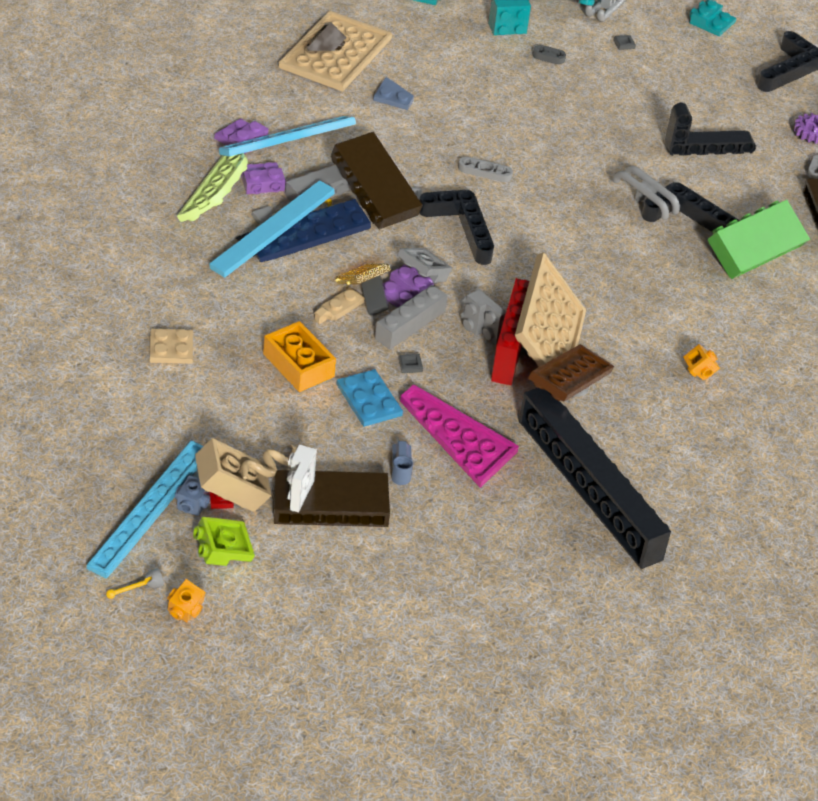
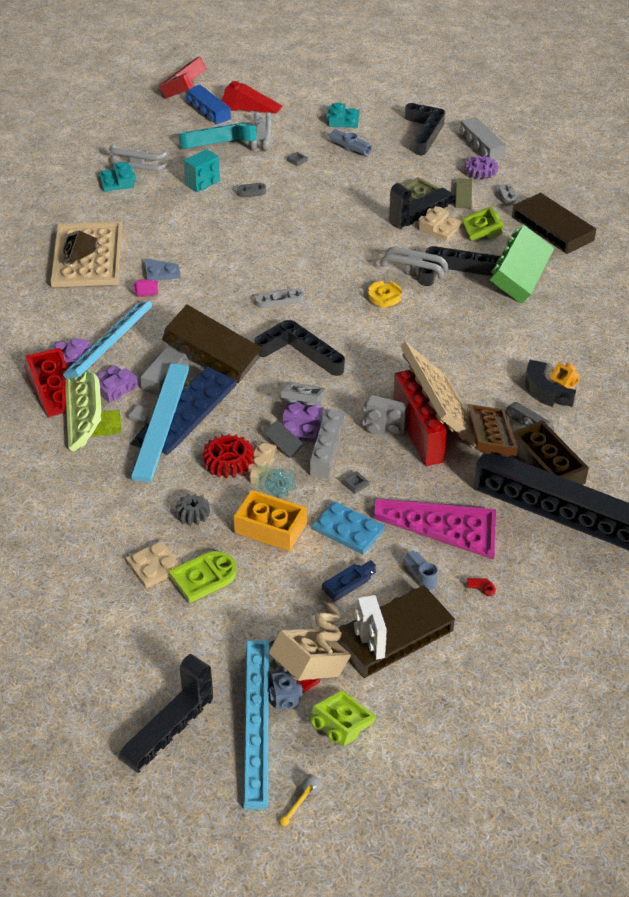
camera: 25 degrees left, 0 degrees up
light orange brick [167,579,206,622] -> none
clear yellow tile [335,263,391,284] -> none
none -> red wedge [24,348,66,418]
none -> clear neon green piece [91,410,122,437]
none -> black beam [119,654,213,773]
none -> dark pink brick [134,279,158,297]
none -> lime plate [169,551,237,604]
none -> dark grey gear [176,493,210,527]
none -> red gear [202,433,254,479]
none -> clear light blue brick [265,468,297,498]
none -> dark blue hinge [322,560,376,602]
none -> sand blue piece [330,129,372,157]
none -> yellow plate [368,281,402,308]
none -> olive plate [404,177,440,202]
none -> tan plate [418,206,463,241]
none -> olive tile [456,178,472,209]
none -> lime plate [462,206,504,241]
none -> red arm [467,578,496,596]
none -> dark grey beam [506,402,554,431]
none -> dark brown brick [513,420,589,485]
none -> black arch [525,359,576,407]

